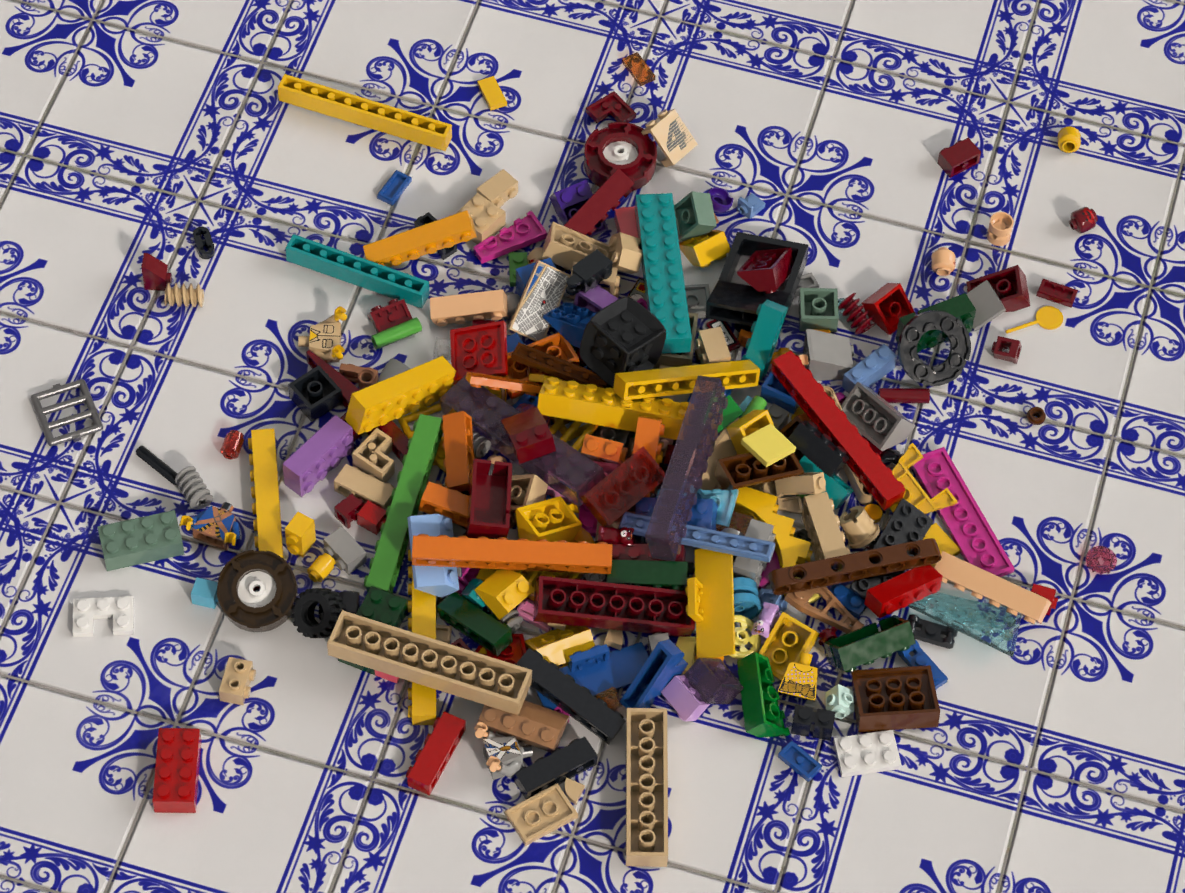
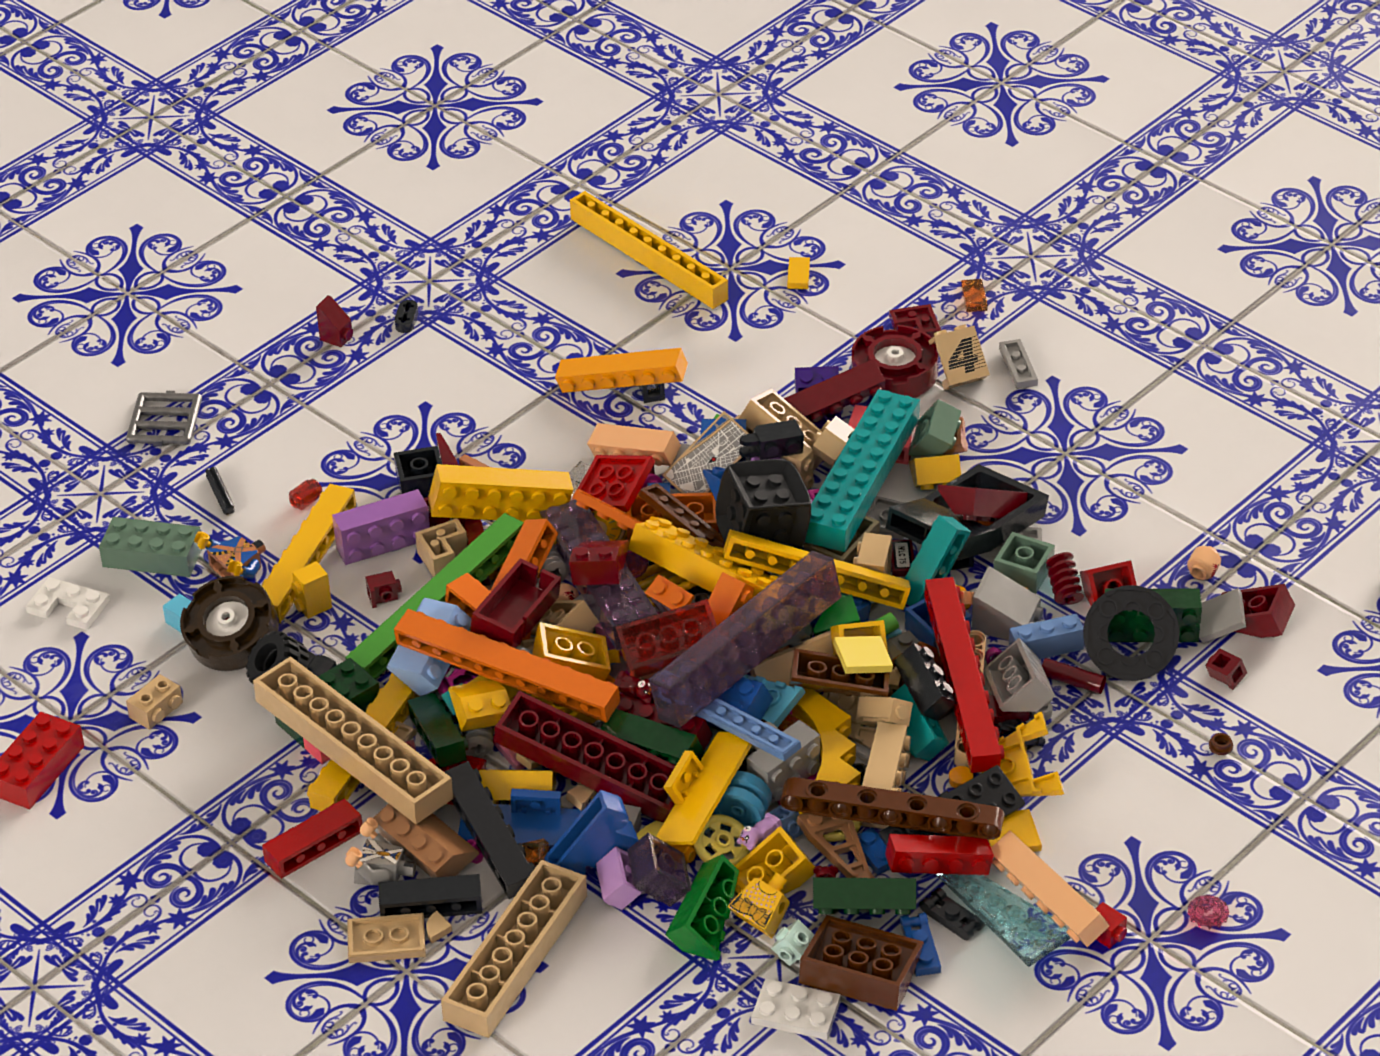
camera: 30 degrees right, 15 degrees down
tan piece [164,283,204,307] -> none
light grey piece [175,466,213,510] -> none
teal brick [285,234,430,308] -> none
tan torso [298,306,347,363] -> none
yellow brick [307,553,336,582] -> none
light grey brick [323,526,367,575] -> none
tan brick [334,464,394,510] -> none
red brick [357,501,387,535] -> none
dark red bracket [367,298,413,333] -> none
bright green piece [371,317,422,349] -> none
blue tile [377,170,412,206] -> none
tan brick [456,193,506,244] -> none
dark pink wing [473,210,548,264] -> none
tan brick [477,169,518,208] -> none
dark purple hair [708,187,734,213] -> none
medium blue bracket [737,193,766,219] -> none
blue plate [778,741,822,782] -> none
black piece [791,705,835,741] -> none
tan piece [839,506,880,548] -> none
dark pink plate [911,447,1015,577] -> none
dark red brick [937,137,981,178] -> none
light nougat wheel [987,212,1014,246] -> none
yellow piece [1005,306,1063,333] -> none
dark red plate [1036,279,1078,308] -> none
none -> light grey plate [999,339,1038,389]

